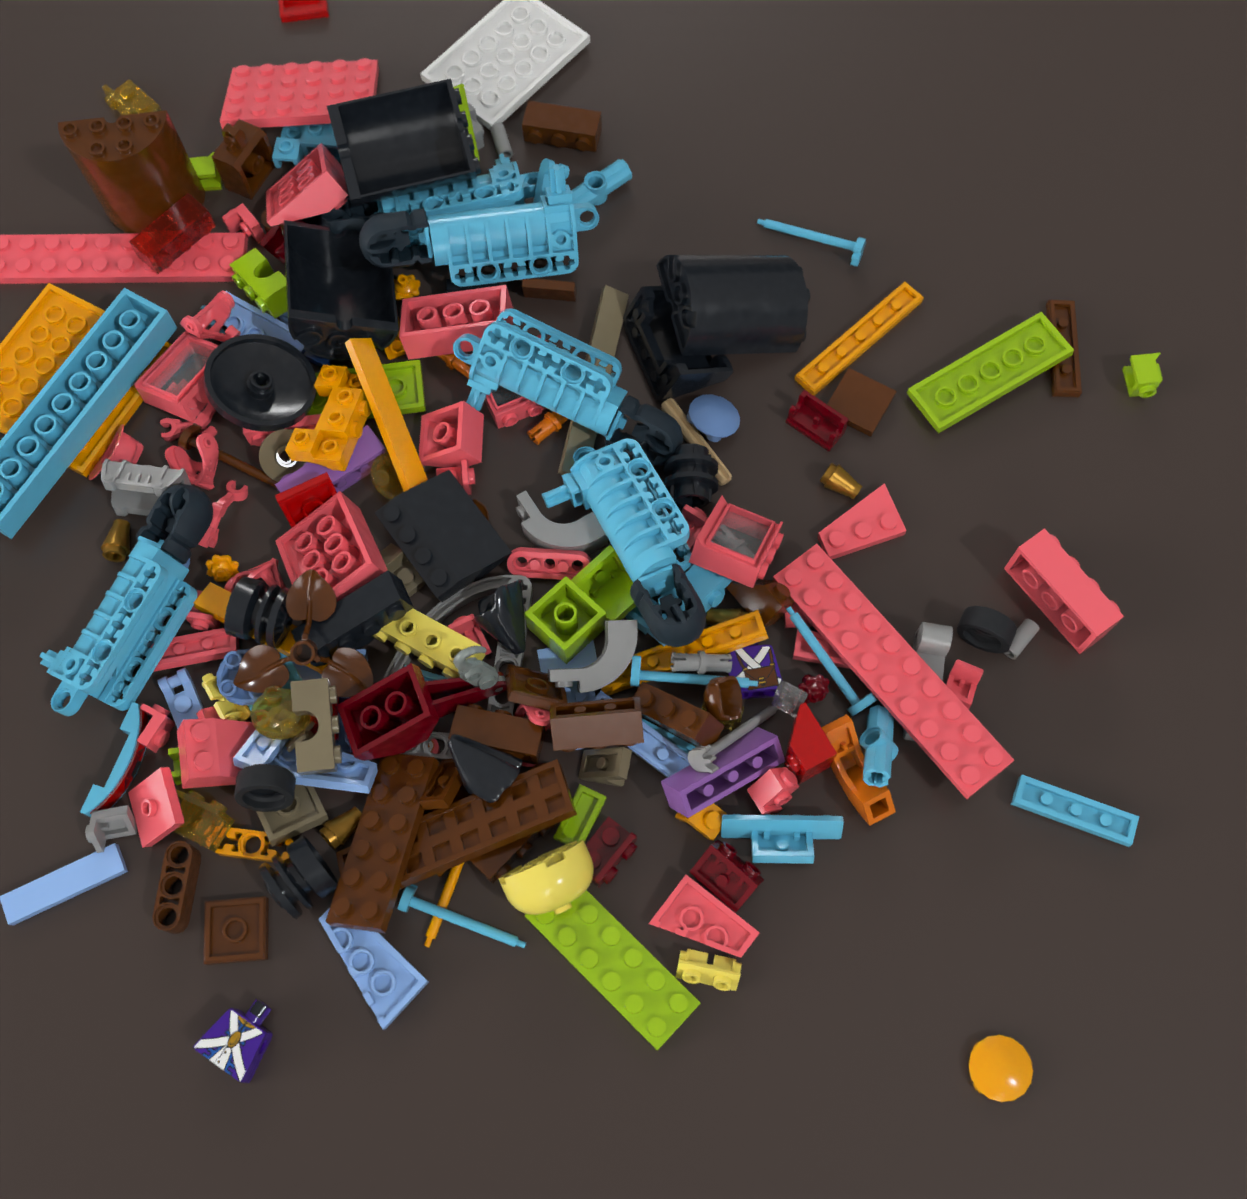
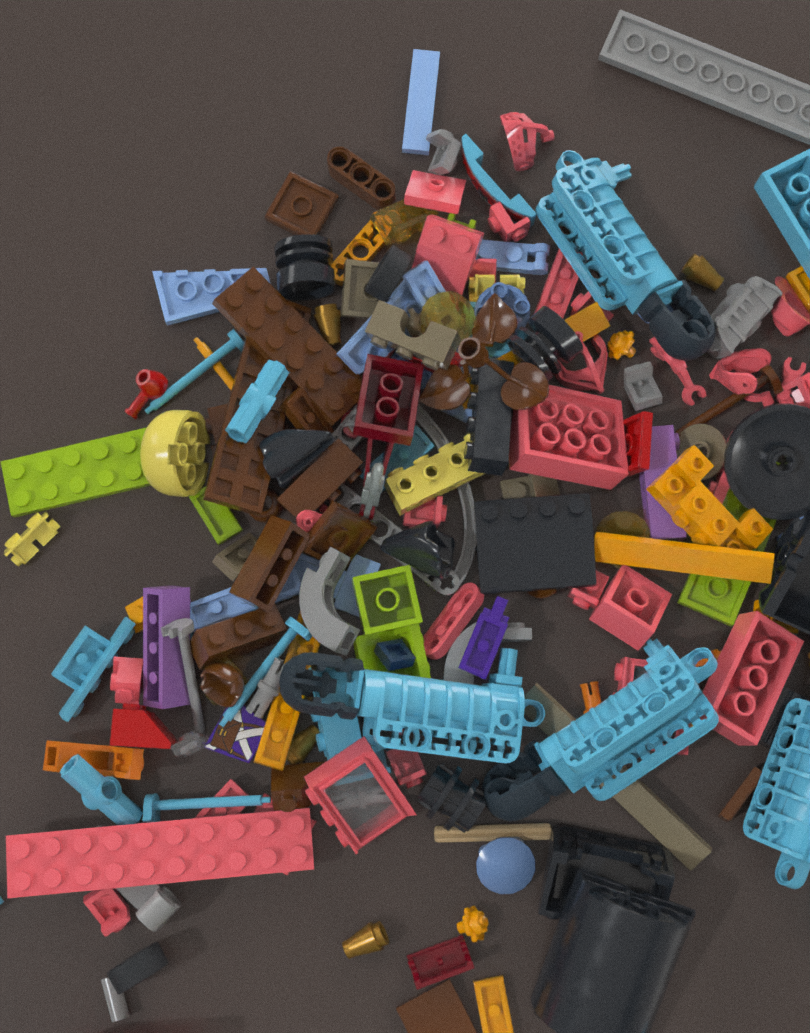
camera: 120 degrees right, 10 degrees up
torso [193,999,273,1083] -> none
dark red bracket [586,816,638,888] -> none
coral wing [649,874,760,958] -> none
dark red bracket [689,840,764,913] -> none
dark red plant [797,674,830,704] -> none
coral wing [817,483,907,560] -> none
none -> red bar [124,369,168,420]
none -> medium azure piece [225,360,289,443]
none -> dark blue plate [374,639,416,671]
none -> light orange plant [457,906,489,942]
none -> dark purple hinge [458,596,509,680]
none -> coral helmet [500,112,554,171]
none -> light grey bracket [624,362,662,411]

